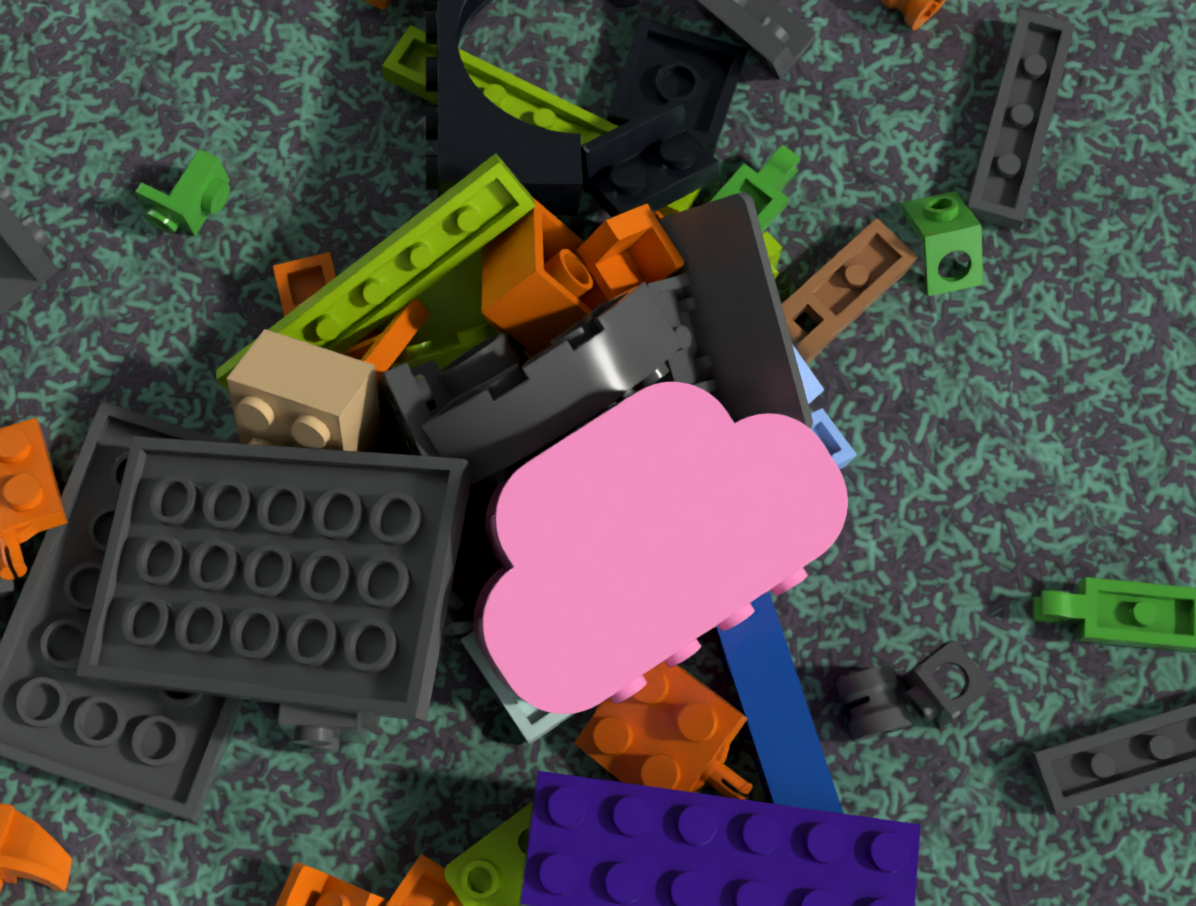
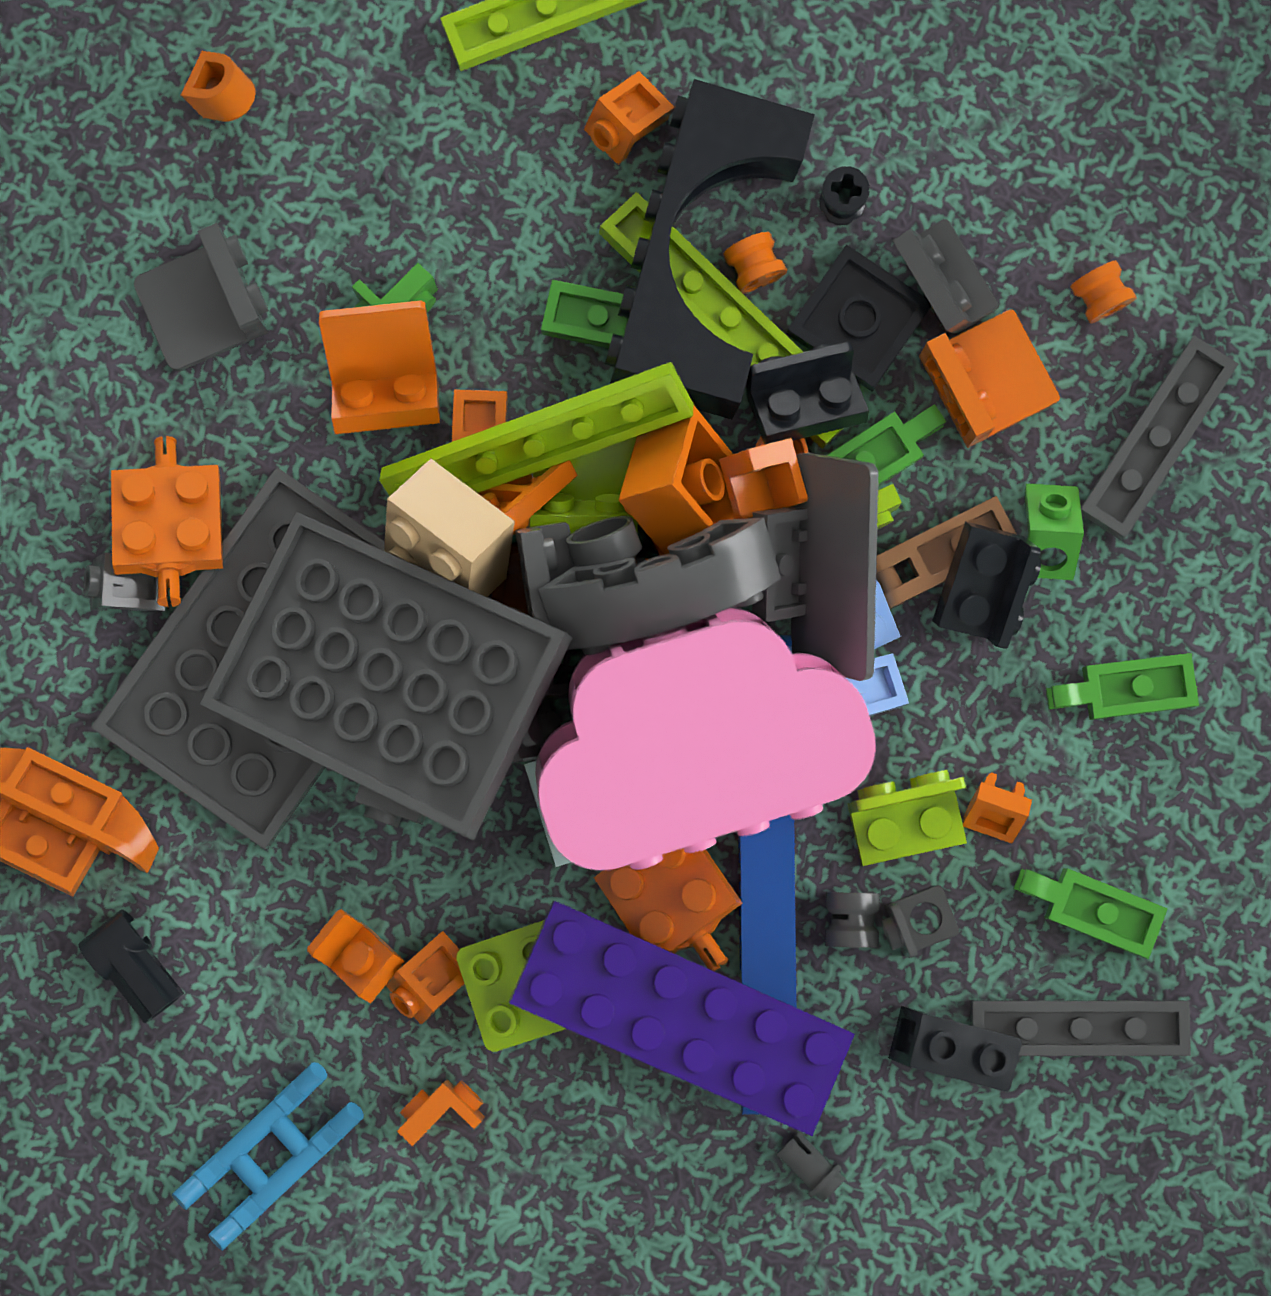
camera: 20 degrees right, 10 degrees up
none -> orange bracket [319,301,440,434]
none -> bright green plate [541,280,627,348]
none -> orange wheel [723,232,787,294]
none -> lime bracket [847,770,967,866]
none -> black bracket [888,1006,1022,1092]
none -> orange bracket [919,309,1060,448]
none -> black bracket [932,521,1041,649]
none -> orange tile [963,772,1032,844]
none -> bright green plate [1046,653,1199,720]

